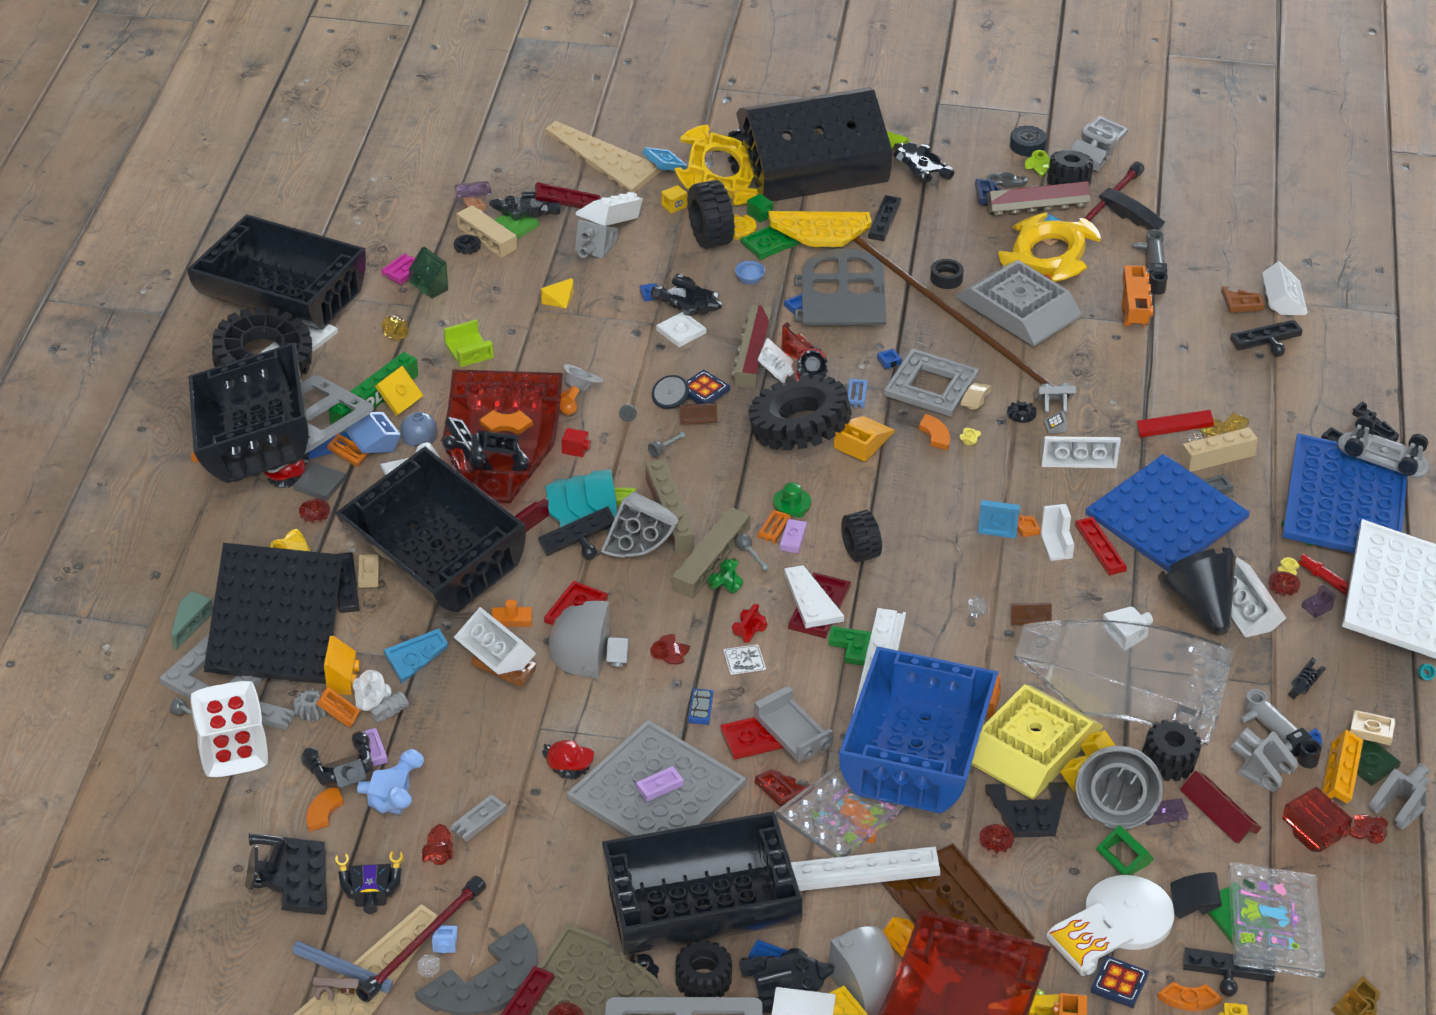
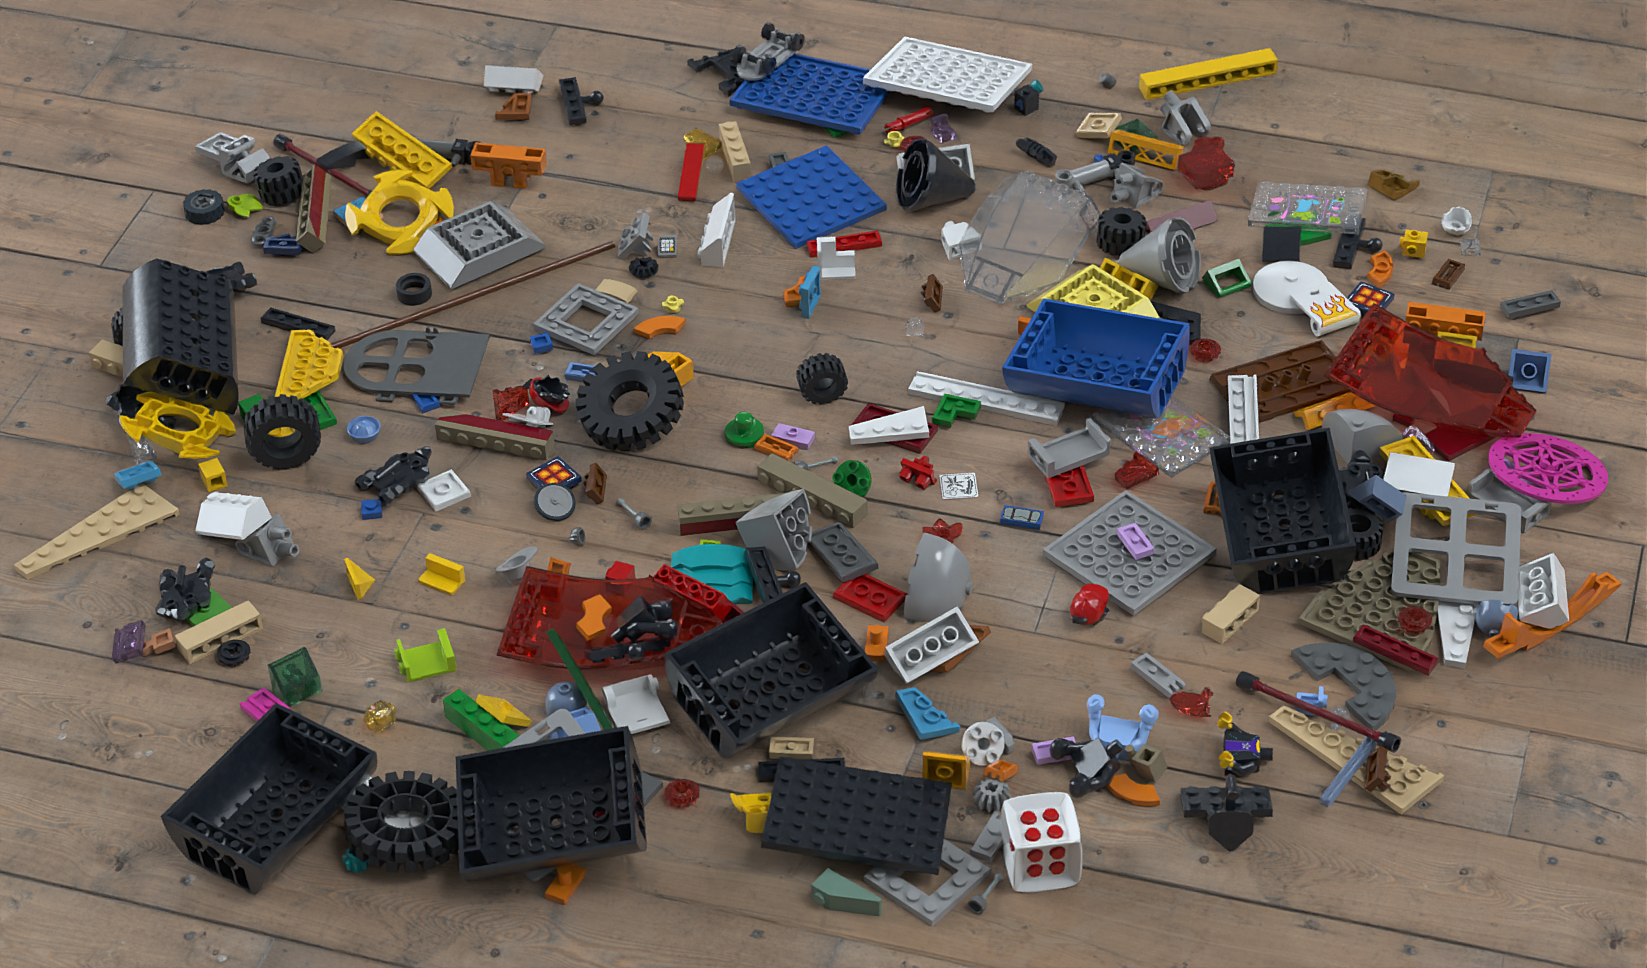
camera: 80 degrees left, 0 degrees up
dark red tile [535,182,600,209] -> none
none -> yellow plate [352,111,453,189]
none -> yellow panel [418,553,465,595]
none -> dark green tile [546,628,615,730]
none -> red brick [651,564,732,624]
none -> dark grey tile [807,521,879,583]
none -> black brick [1014,84,1039,116]
none -> dark tan brick [1125,744,1168,783]
none -> tan brick [1201,584,1260,644]
none -> sand blue slope [1348,475,1406,522]

